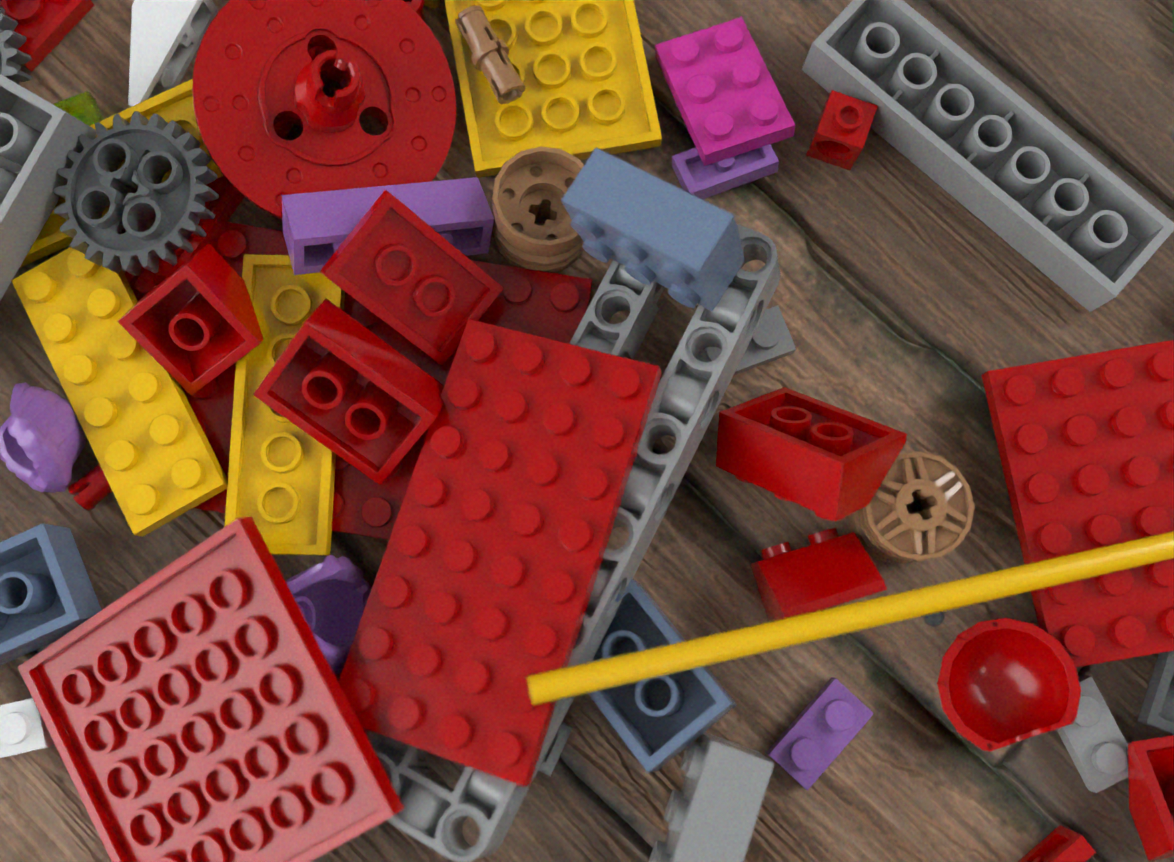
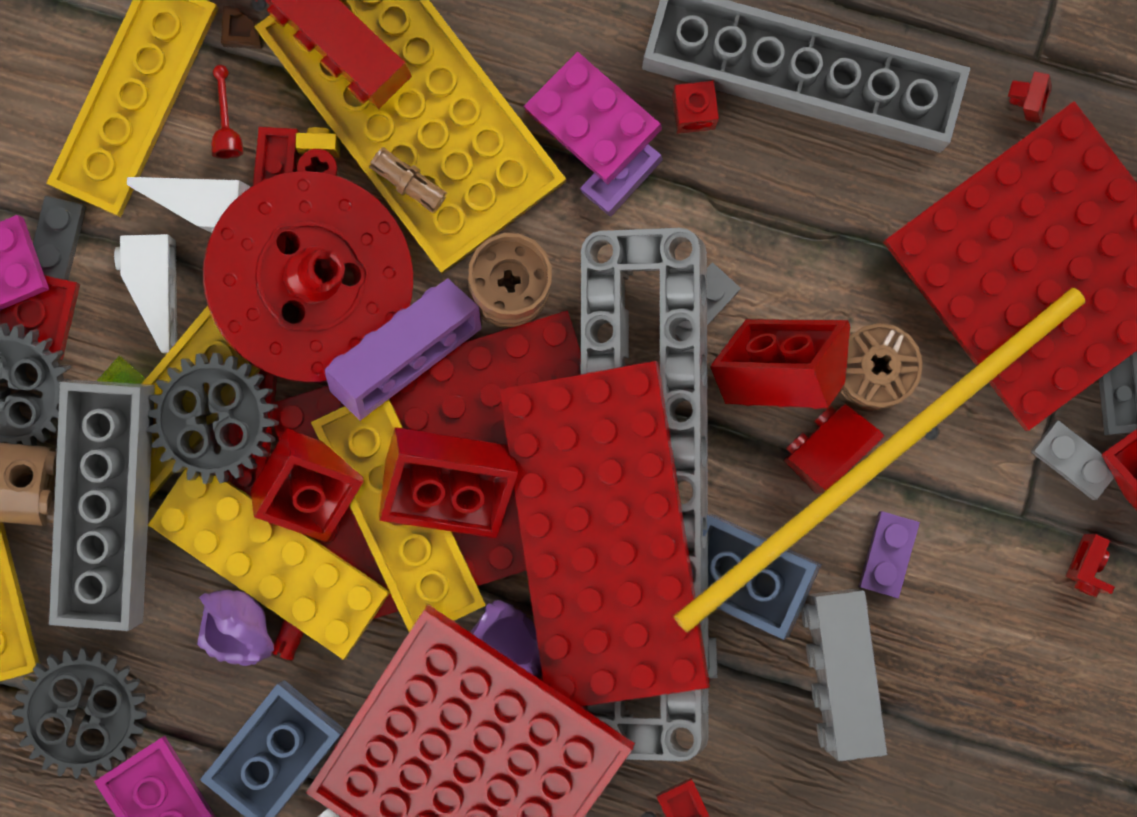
camera: 25 degrees left, 5 degrees up
red plate [320,190,504,366] -> none
sand blue brick [561,148,745,312] -> none
red cylinder [937,618,1081,752] -> none

